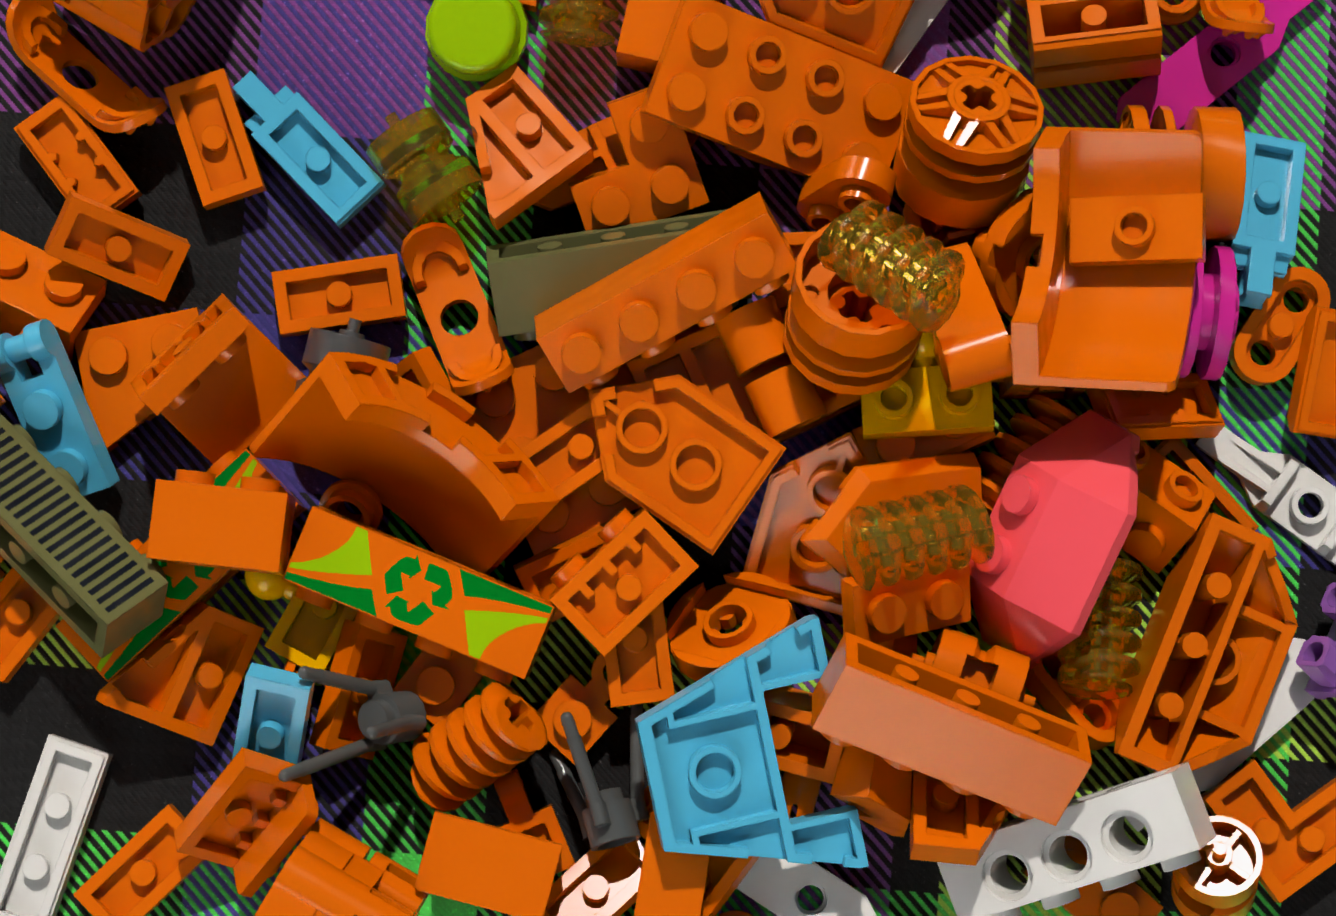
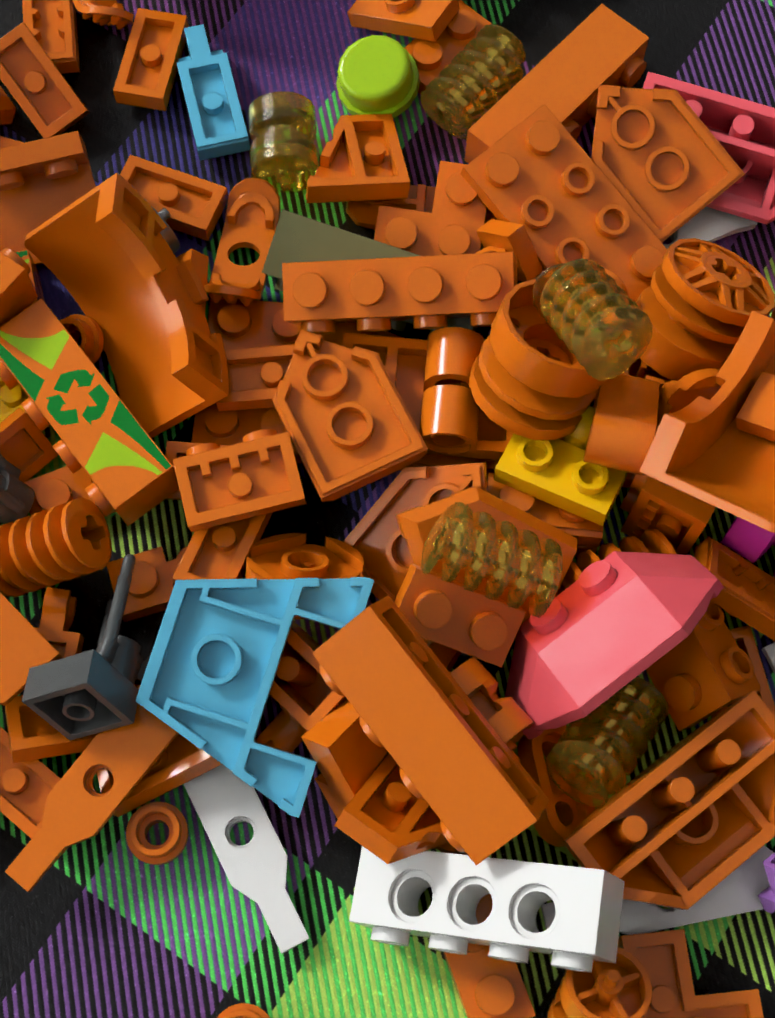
camera: 30 degrees right, 15 degrees down
none -> dark grey piece [22,649,139,741]
none -> orange tile [476,219,544,282]

